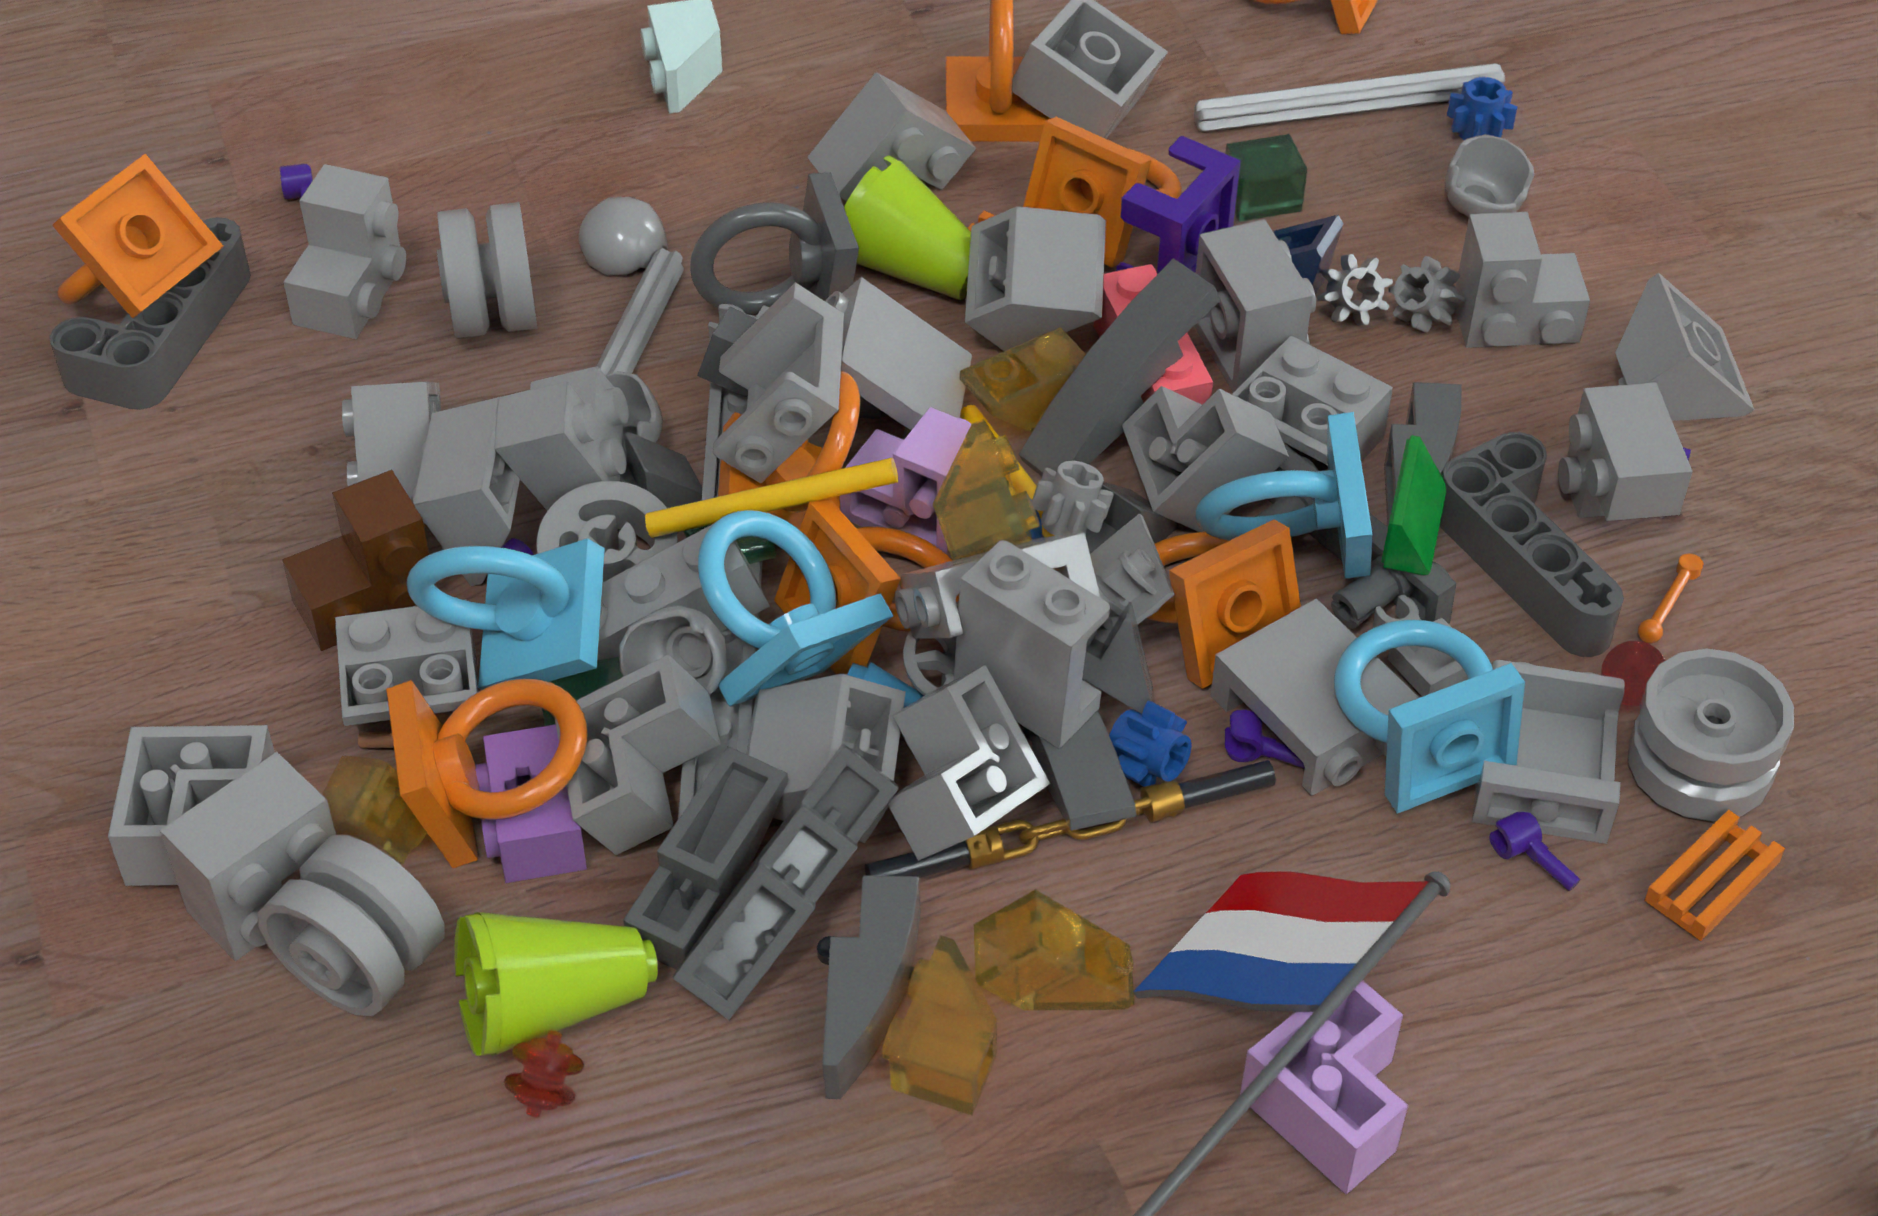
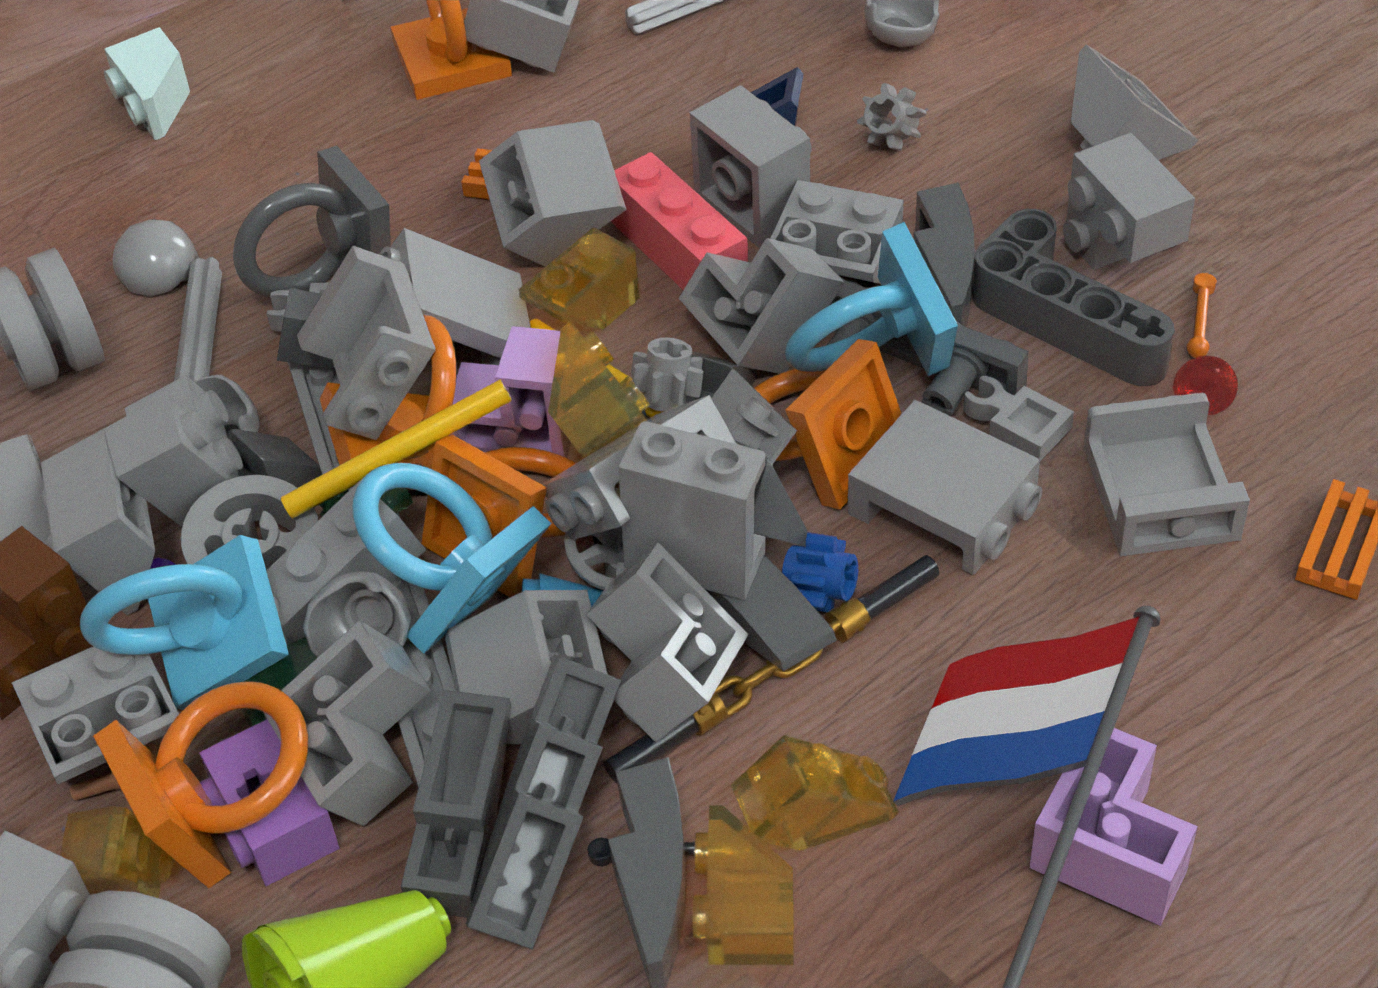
camera: 15 degrees left, 0 degrees up
light grey brick [807,72,976,201] -> none
lime cone [844,155,971,300] -> none
dark grey slope [1019,258,1220,476] -> none
orange tile [1023,117,1182,268] -> none
dark purple panel [1116,135,1241,274] -> none
clear green brick [1225,134,1308,222] -> none
dark purple hand [1225,710,1305,769] -> none
light grey gear [1317,254,1393,325] -> none
medium azure tile [1334,620,1525,814] -> none
green slope [1381,435,1446,575] -> none
light grey brick [1456,212,1590,348] -> none
dark purple hand [1489,812,1581,891] -> none
light grey wheel [1628,648,1794,821] -> none

